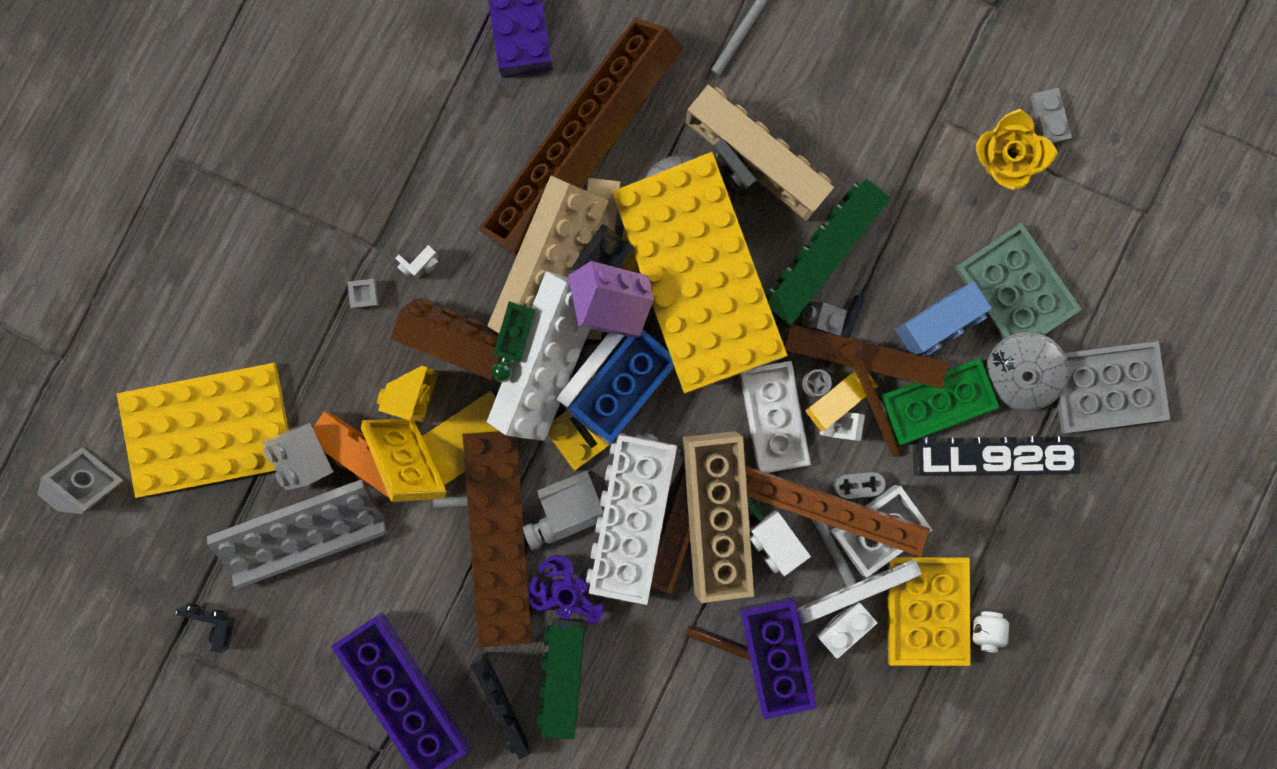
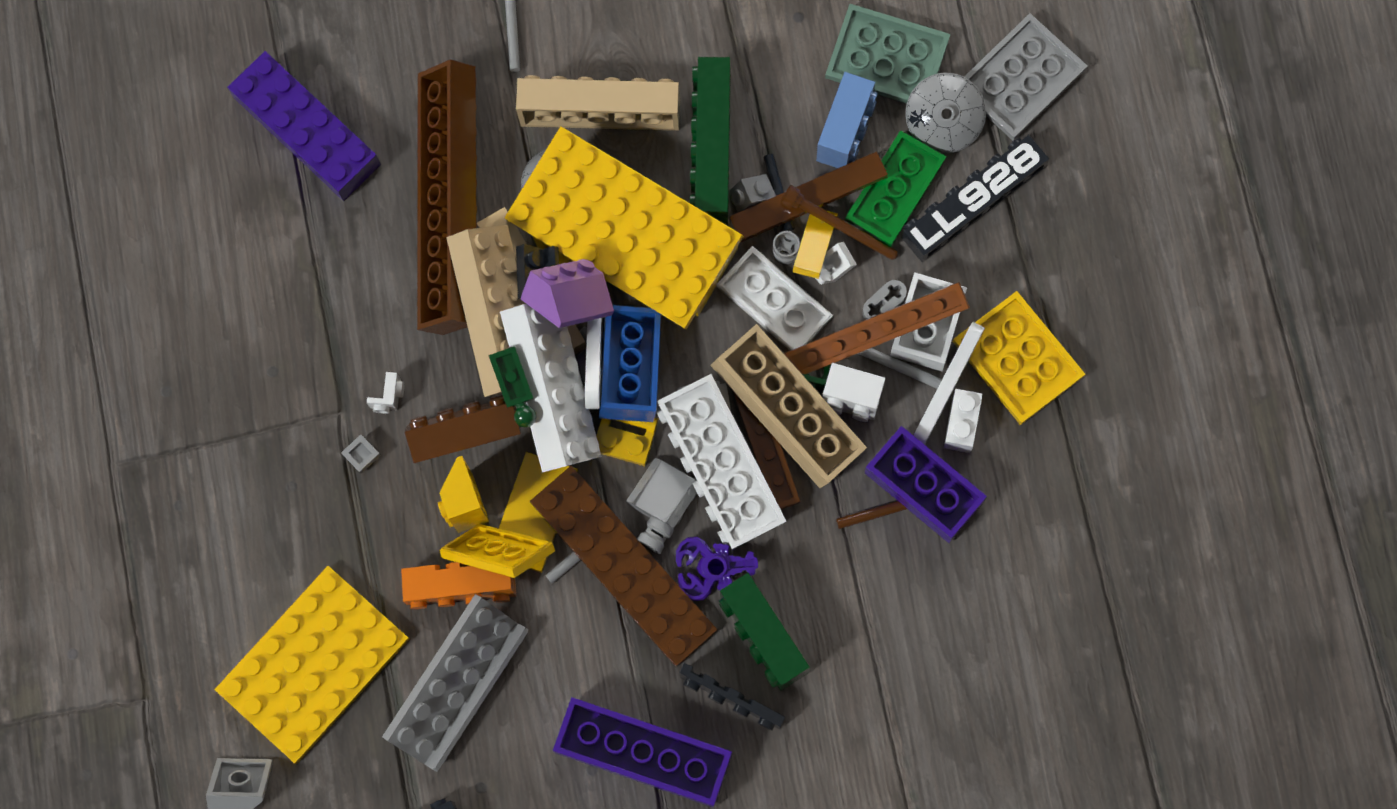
camera: 25 degrees left, 10 degrees down
light grey brick [263,423,333,490] -> none
dark grey plate [712,138,756,197] -> none
white head [972,612,1009,653] -> none

